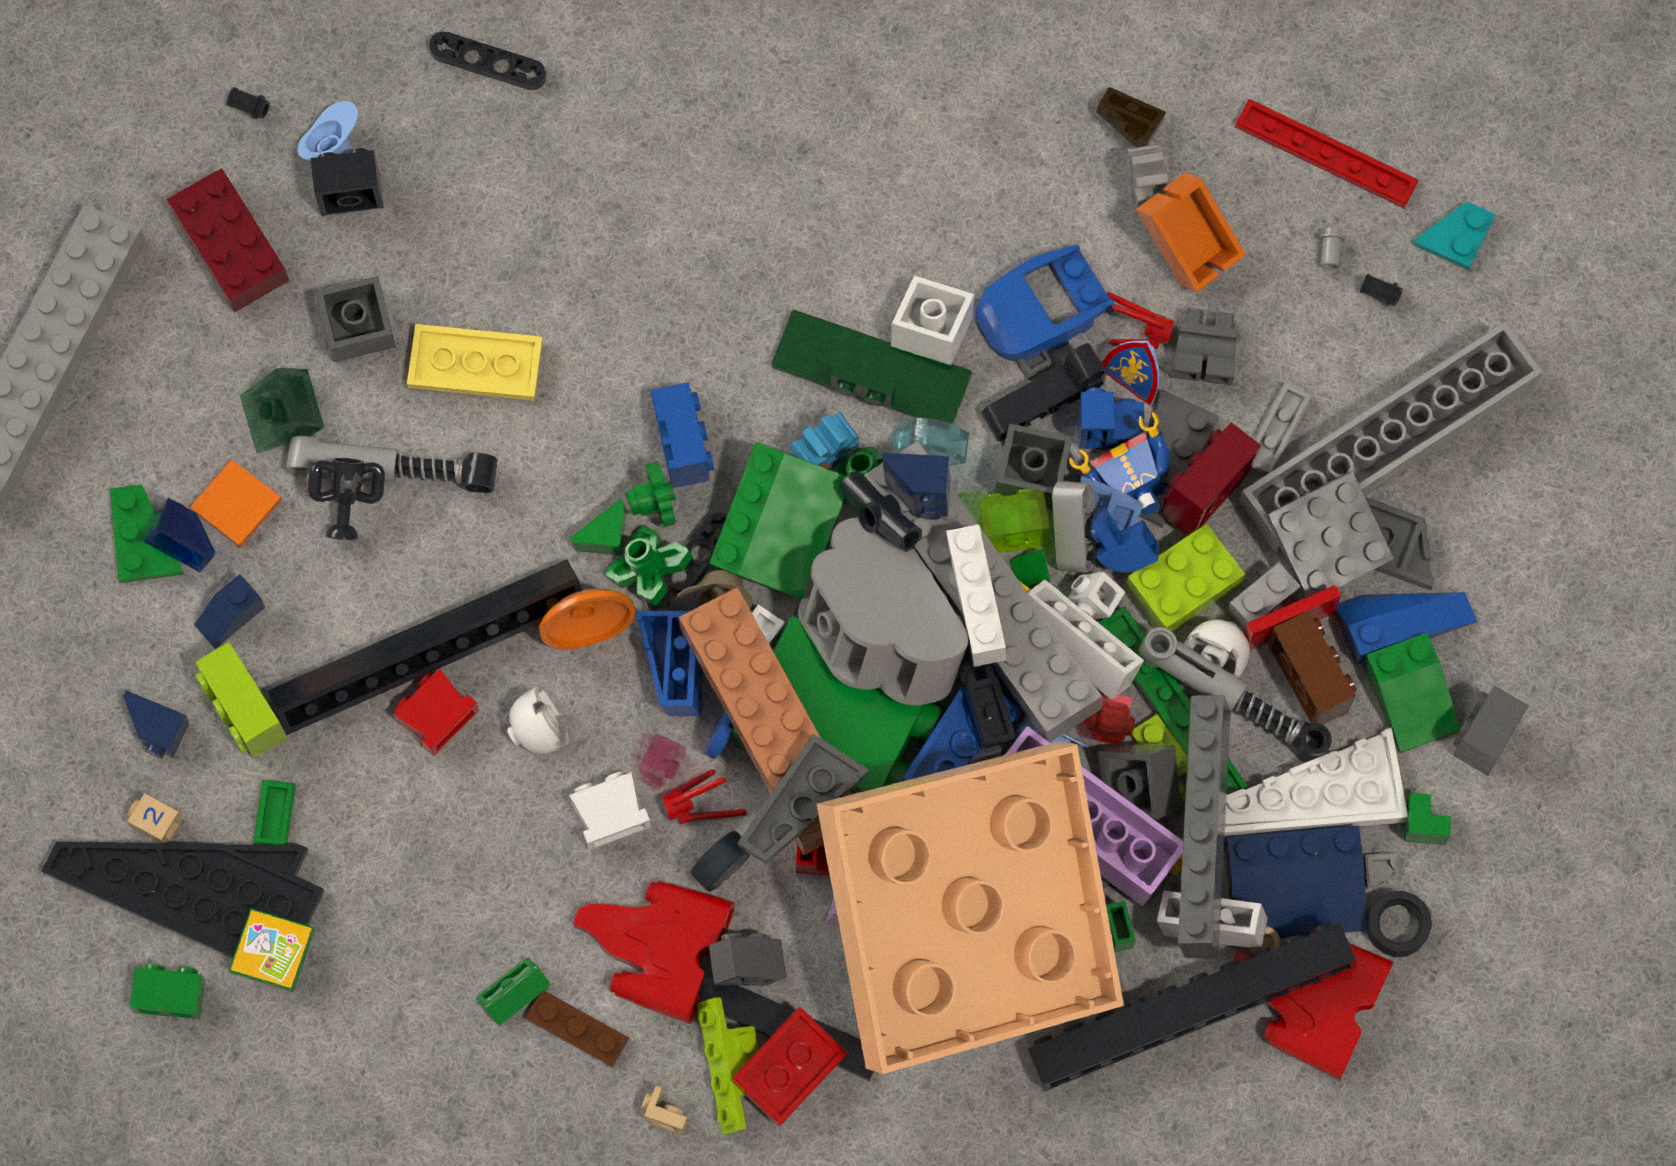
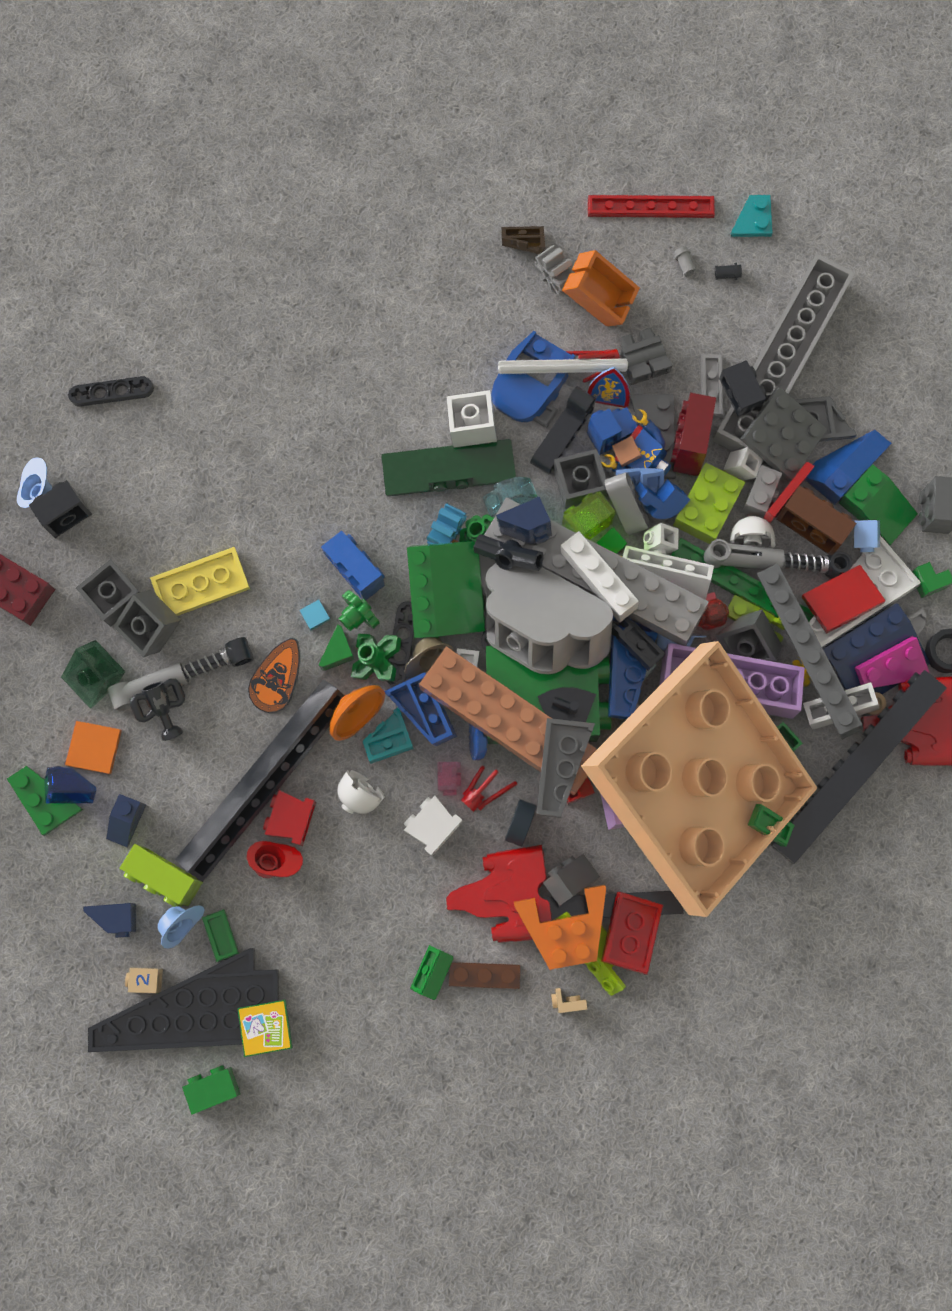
camera: 25 degrees left, 5 degrees up
none -> dark grey brick [113,590,181,657]
none -> light blue piece [158,905,205,949]
none -> red piece [247,841,303,879]
none -> shield [248,638,301,713]
none -> medium azure tile [299,600,330,630]
none -> teal wing [362,708,414,764]
none -> white axle [498,359,628,374]
none -> orange wing [514,885,606,970]
none -> black shield [537,687,596,722]
none -> nougat tile [612,436,642,467]
none -> black brick [719,360,766,417]
none -> white brick [723,447,763,481]
none -> green tile [748,804,795,846]
none -> red tile [801,565,886,634]
none -> light blue brick [854,520,880,552]
none -> dark pink wing [854,636,930,688]

